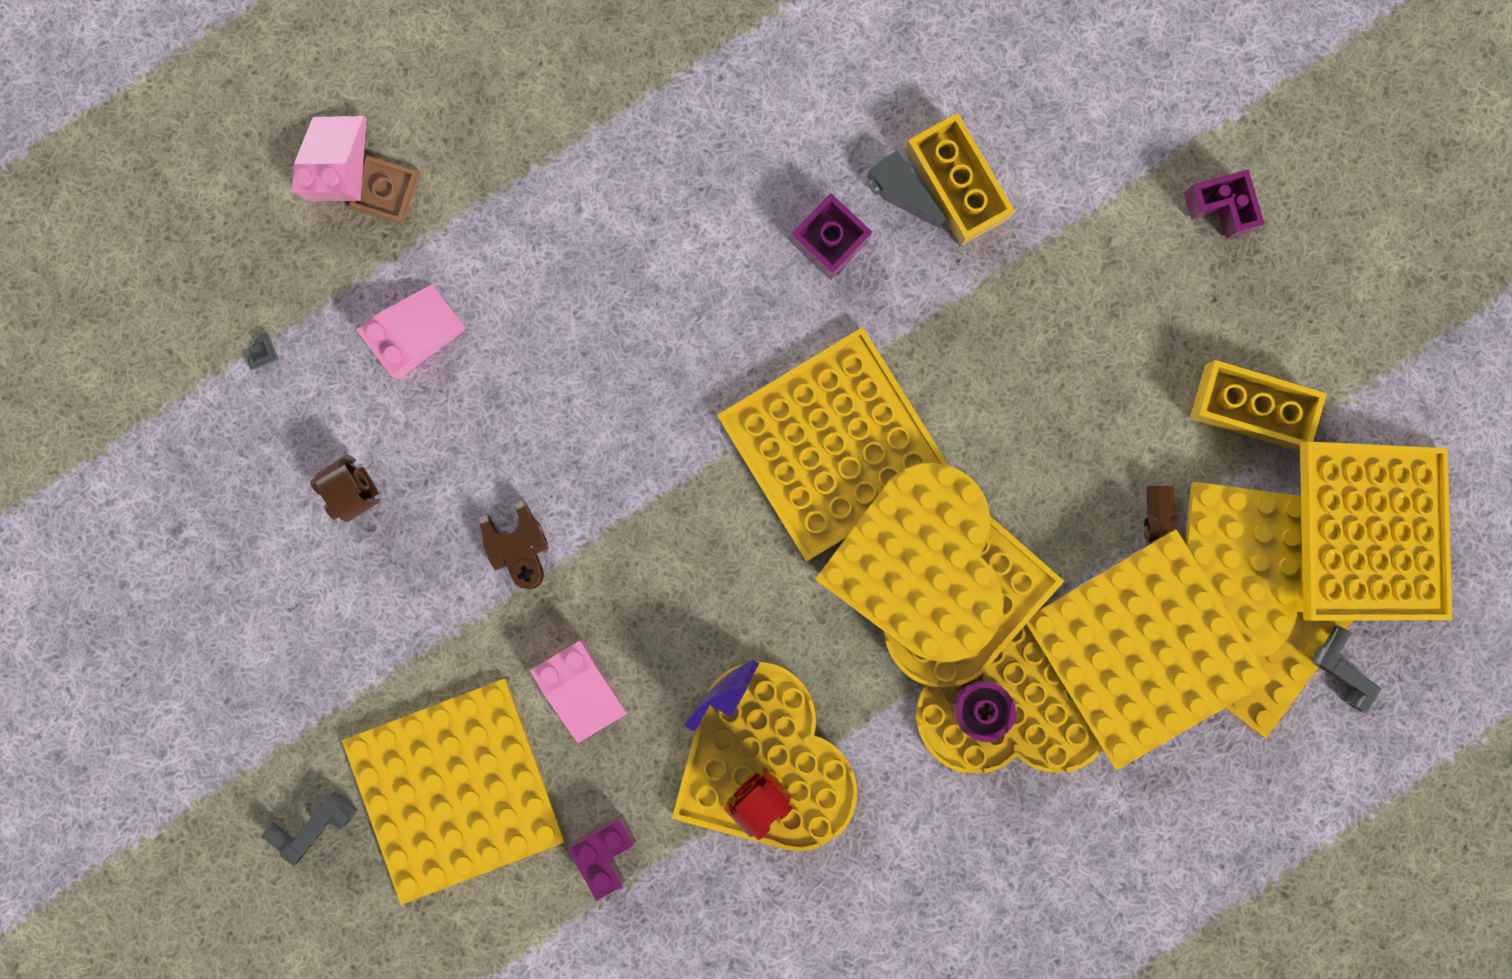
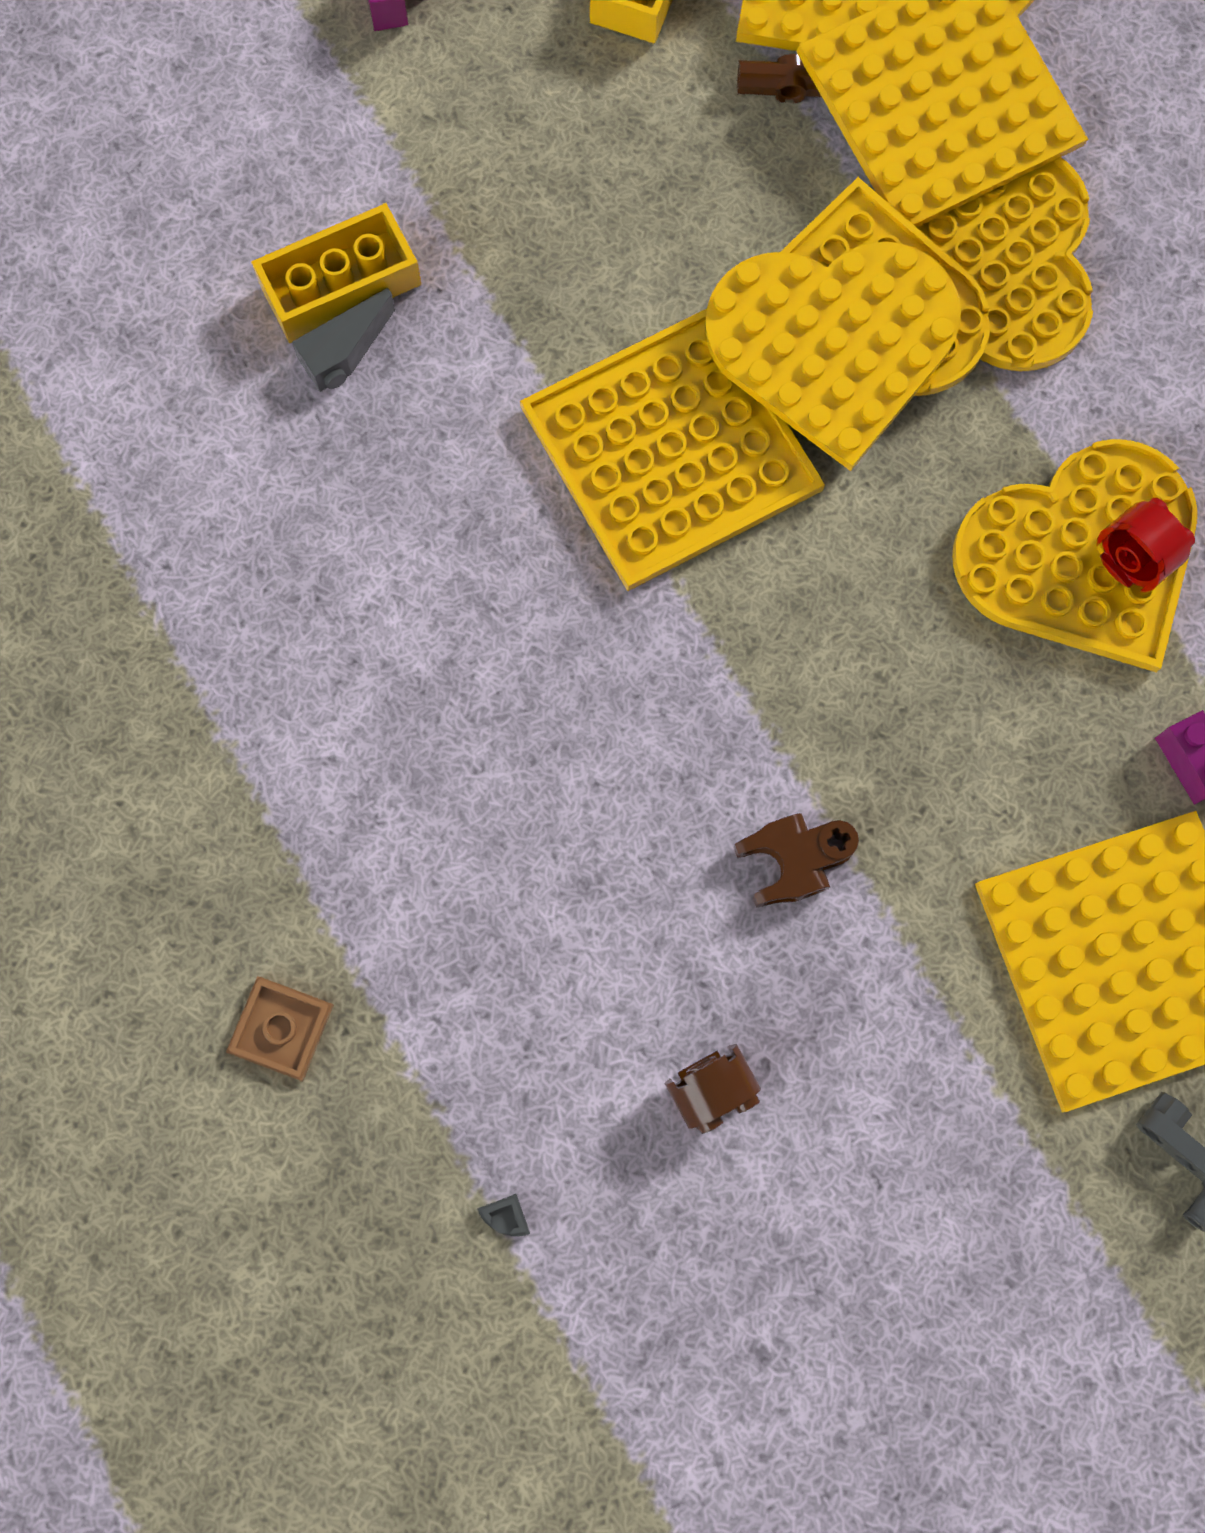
camera: 90 degrees left, 10 degrees down
bright pink slope [292,116,367,201] -> none
bright pink slope [357,284,466,380] -> none
bright pink slope [530,639,627,743] -> none
dark purple slope [685,660,759,731] -> none
magenta brick [790,193,872,280] -> none
magenta brick [952,680,1016,742] -> none

